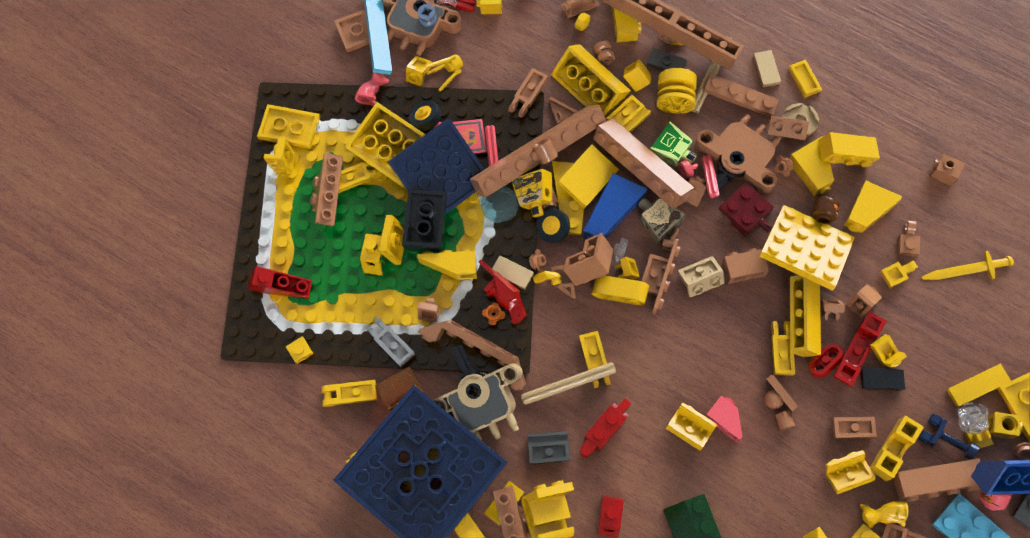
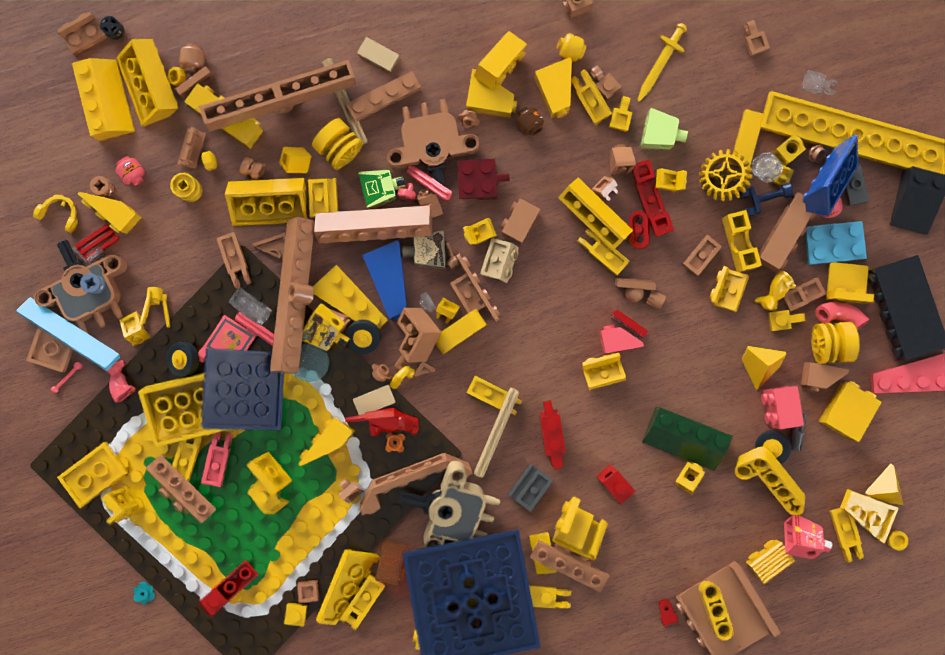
camera: 55 degrees left, 15 degrees up
light grey hinge [365,317,415,367] -> none
black slope [402,189,447,253] -> none
yellow tile [557,144,619,208] -> none
dark grey plate [646,47,687,71] -> none
yellow plate [759,205,855,291] -> none
nougat hinge [768,116,809,140] -> none
tan tile [782,103,819,138] -> none
yellow tile [788,59,822,99] -> none
black slope [860,368,905,391] -> none
none -> coral hinge [51,362,83,394]
none -> teal plant [133,581,155,605]
none -> yellow wheel [170,173,203,202]
none -> coral hinge [202,432,233,487]
none -> clear slope [228,287,272,326]
none -> nougat tile [297,580,320,603]
none -> yellow wing [316,550,380,625]
none -> yellow bracket [463,218,497,245]
none -> yellow head [557,33,586,62]
none -> yellow hinge [571,69,612,125]
none -> red tile [610,309,648,338]
none -> yellowish green torso [640,108,688,149]
none -> yellow gear [699,149,752,201]

